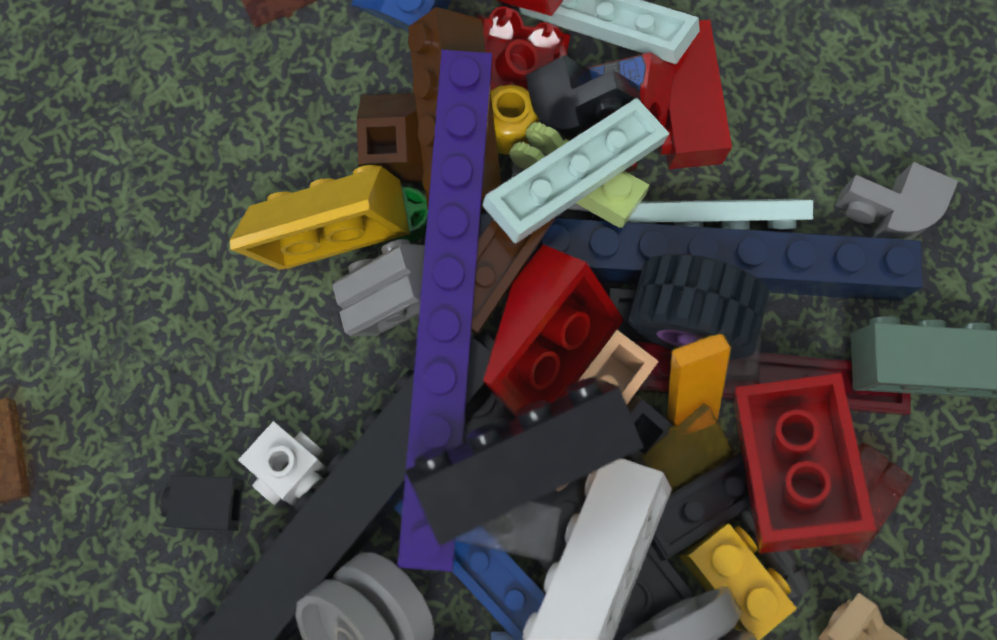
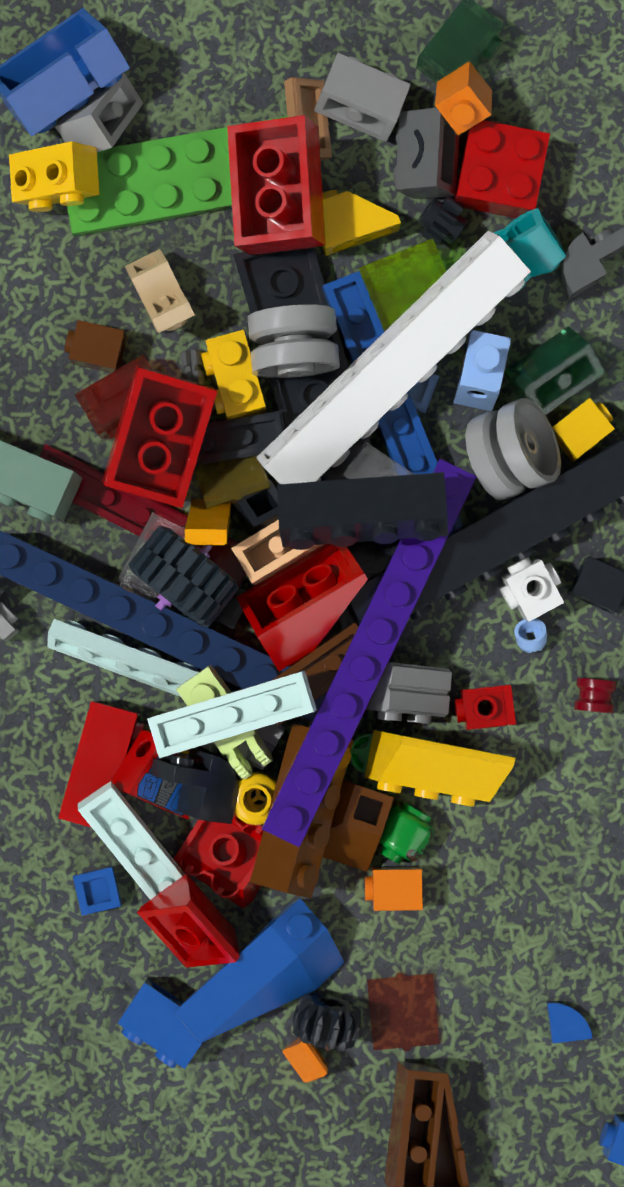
camera: 160 degrees left, 10 degrees up
none -> reddish brown brick [65,320,128,375]
none -> orange brick [365,866,423,911]
none -> green head [379,802,434,865]
none -> red brick [454,684,516,730]
none -> light blue hinge [514,618,547,653]
none -> blue tile [546,1001,593,1044]
none -> dark red wheel [574,678,617,714]

